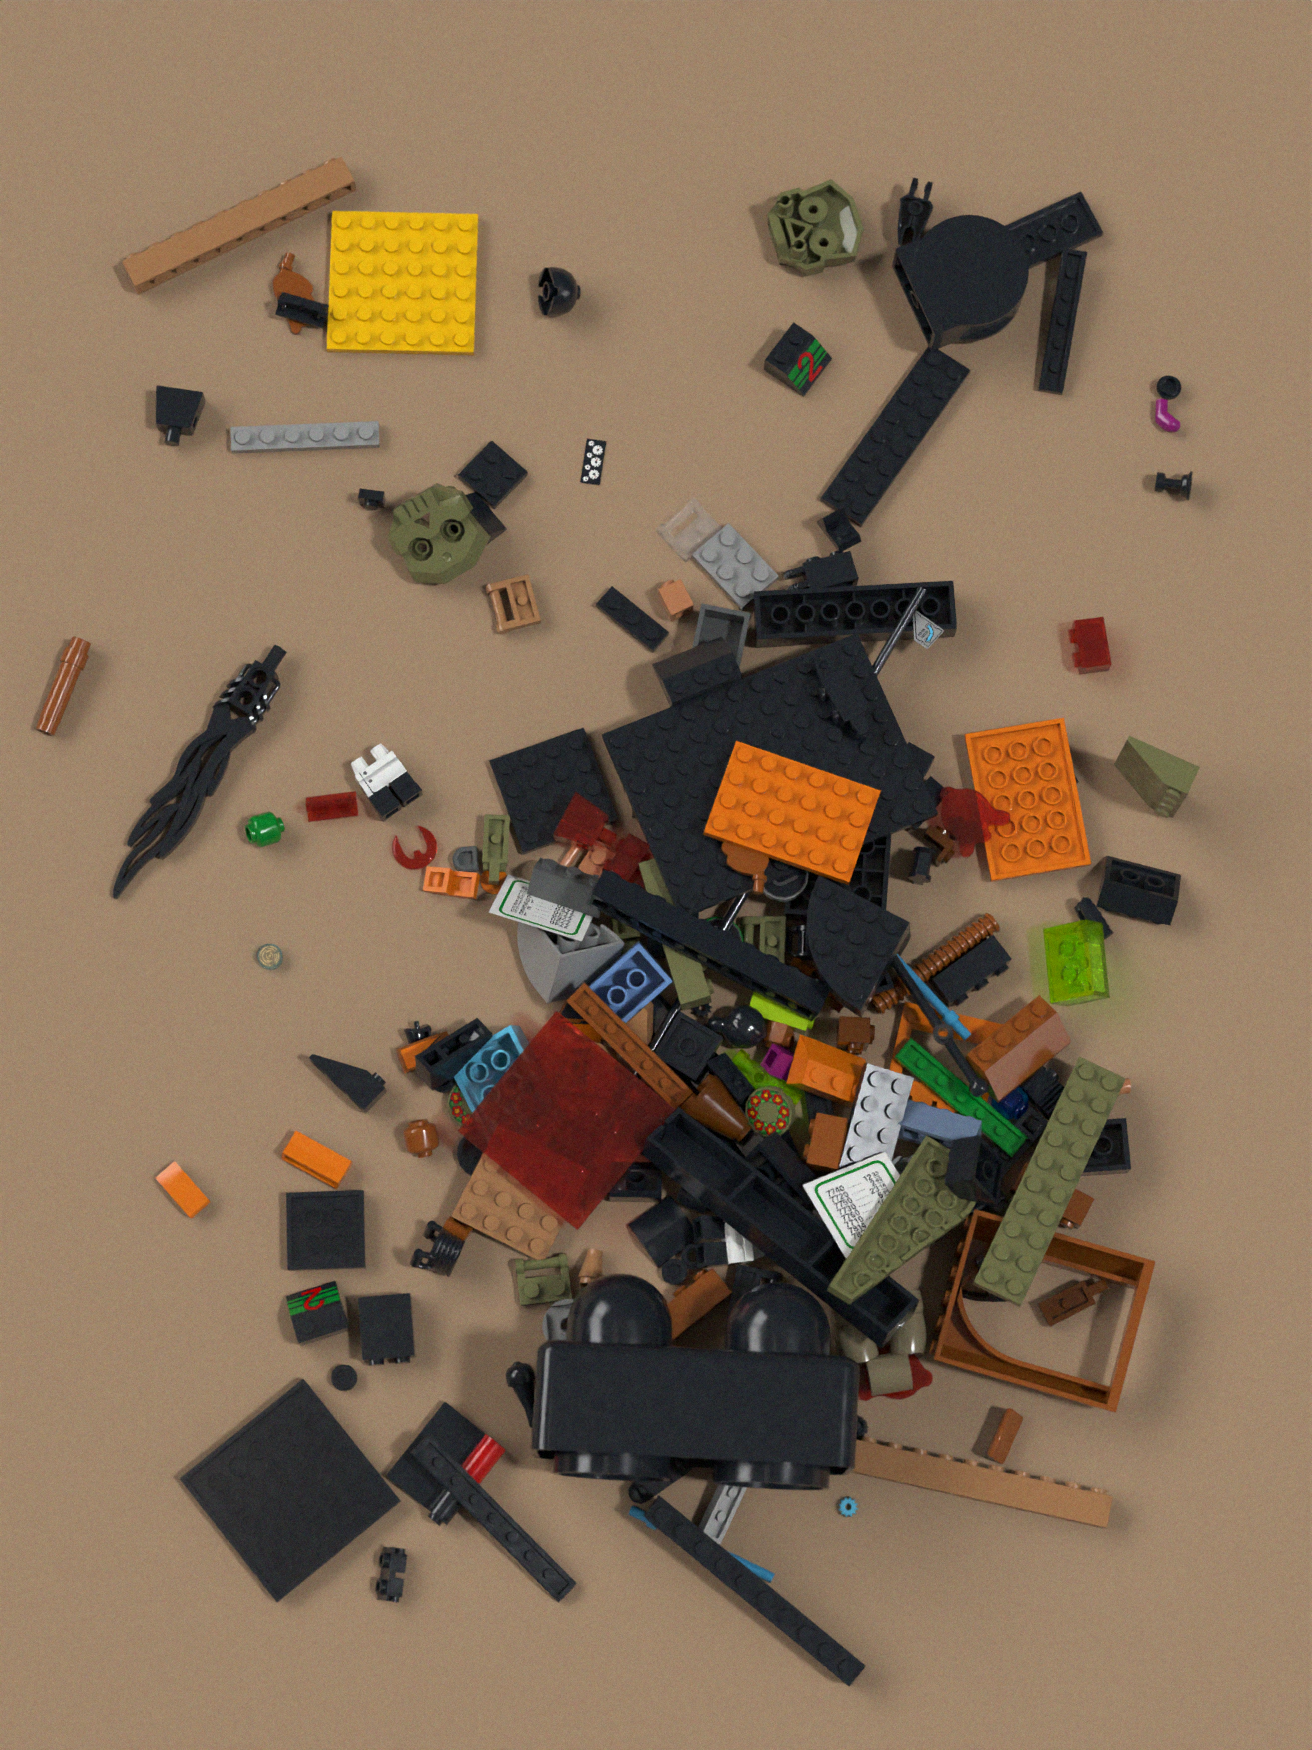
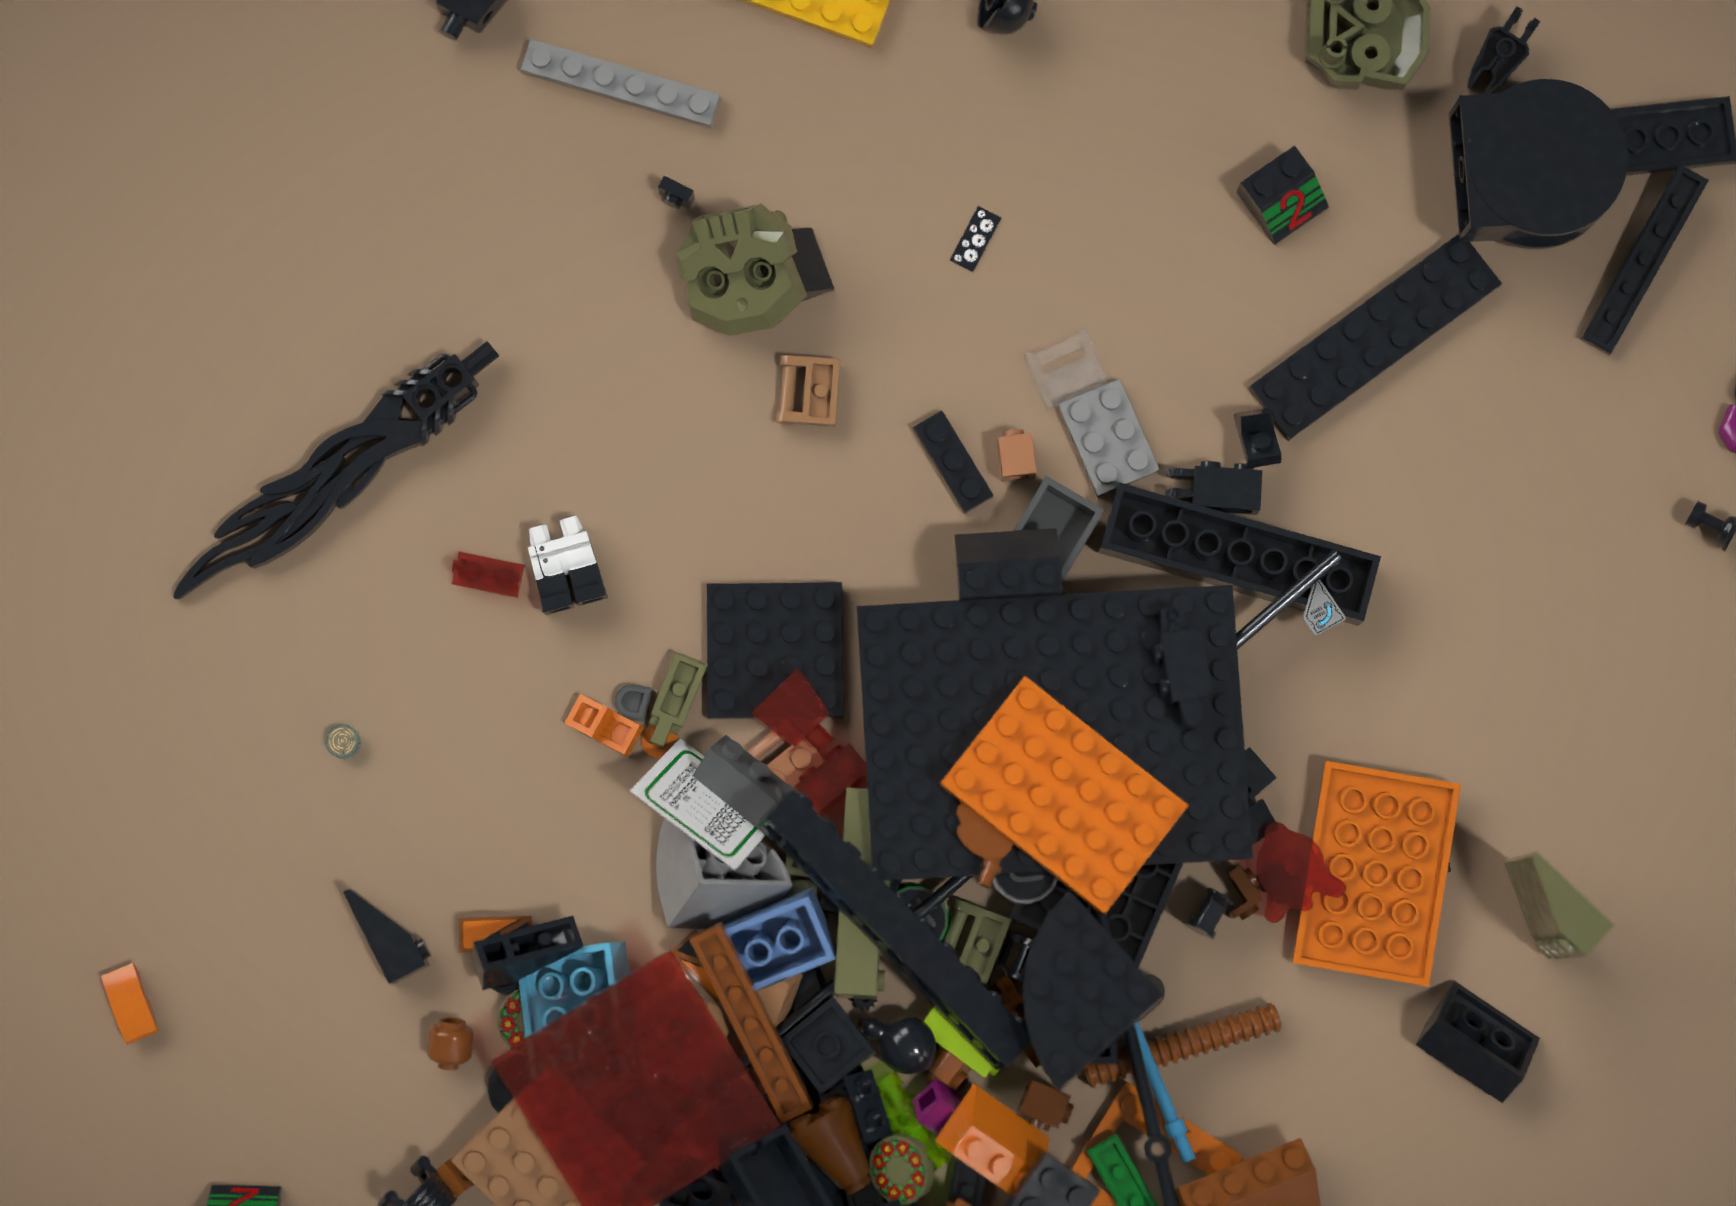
camera: 20 degrees right, 5 degrees up
dark orange piece [35,636,91,736] -> none
green head [245,811,284,848] -> none
orange piece [281,1131,353,1190] -> none
black plate [286,1190,366,1271] -> none
clear red head [392,826,437,870] -> none
black piece [404,1021,431,1044] -> none
black plate [458,440,528,510] -> none
black brick [930,935,1011,1007] -> none
clear neon green brick [1043,919,1110,1007] -> none
clear red brick [1068,617,1111,675] -> none
black hinge [1074,897,1114,945] -> none

